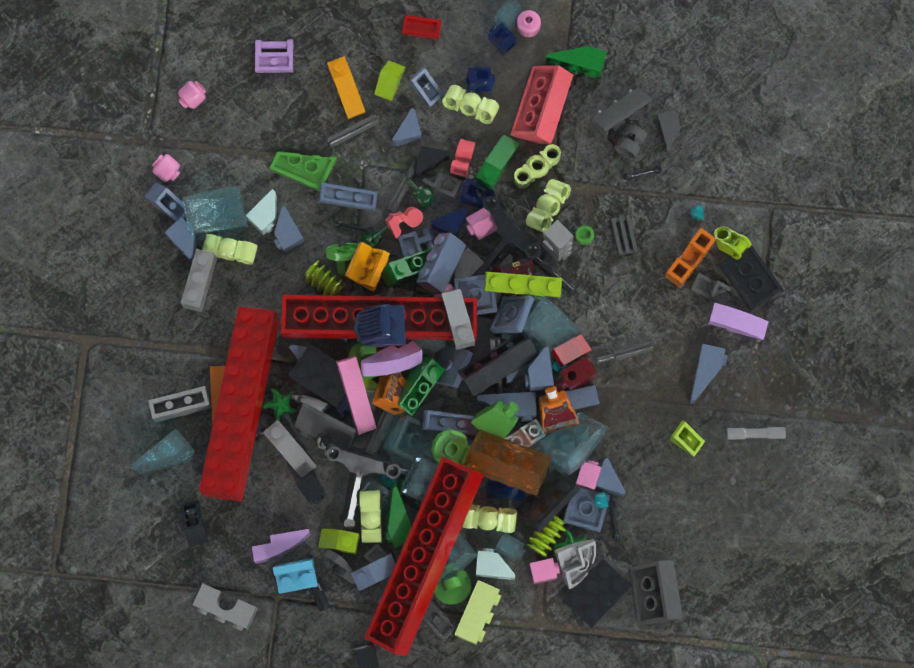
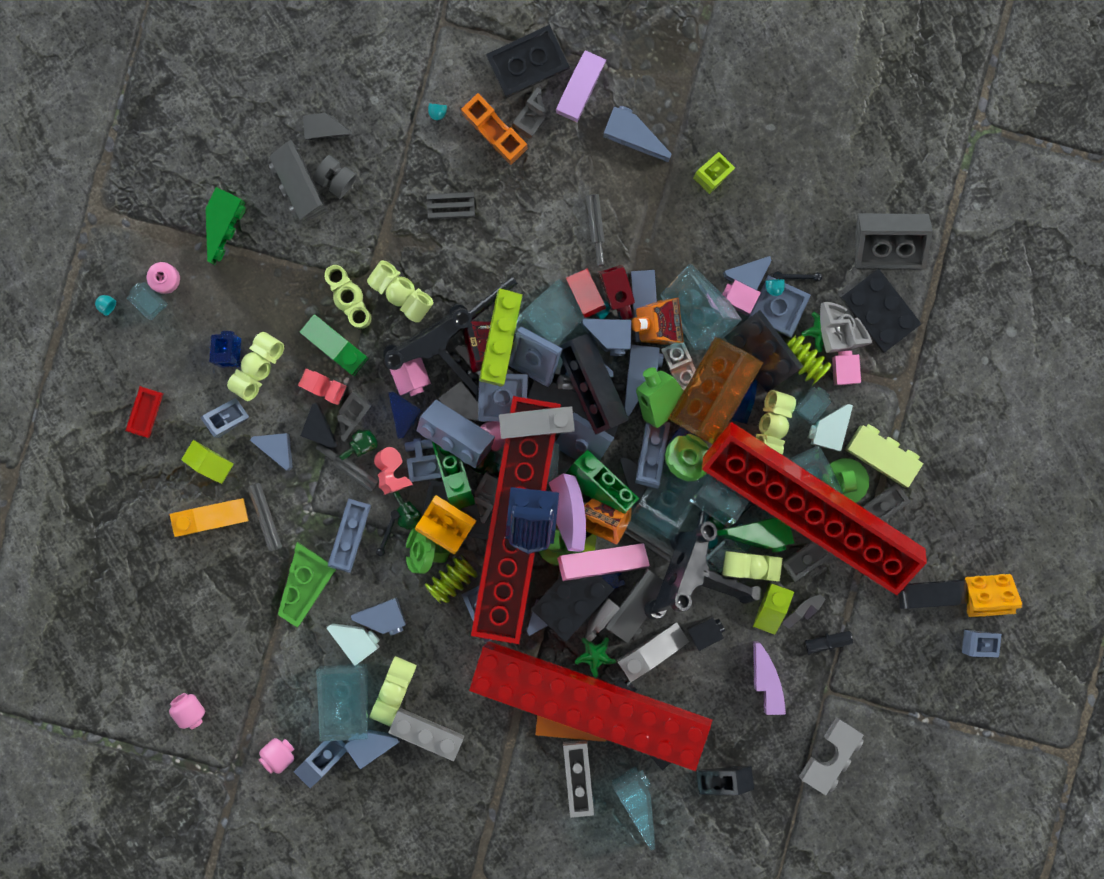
camera: 85 degrees left, 10 degrees up
lavender plate [255,39,294,73] -> none
medium azure bracket [273,558,318,594] -> none
sand blue slope [351,554,396,591] -> none
clear blue slope [460,178,494,209] -> none
clear blue brick [488,23,517,56] -> none
coral slope [510,65,573,144] -> none
light grey arch [542,220,574,262] -> none
bright green tile [575,225,594,245] -> none
black hinge [623,165,662,180] -> none
lime piece [714,226,752,260] -> none
light grey piece [726,427,786,440] -> none

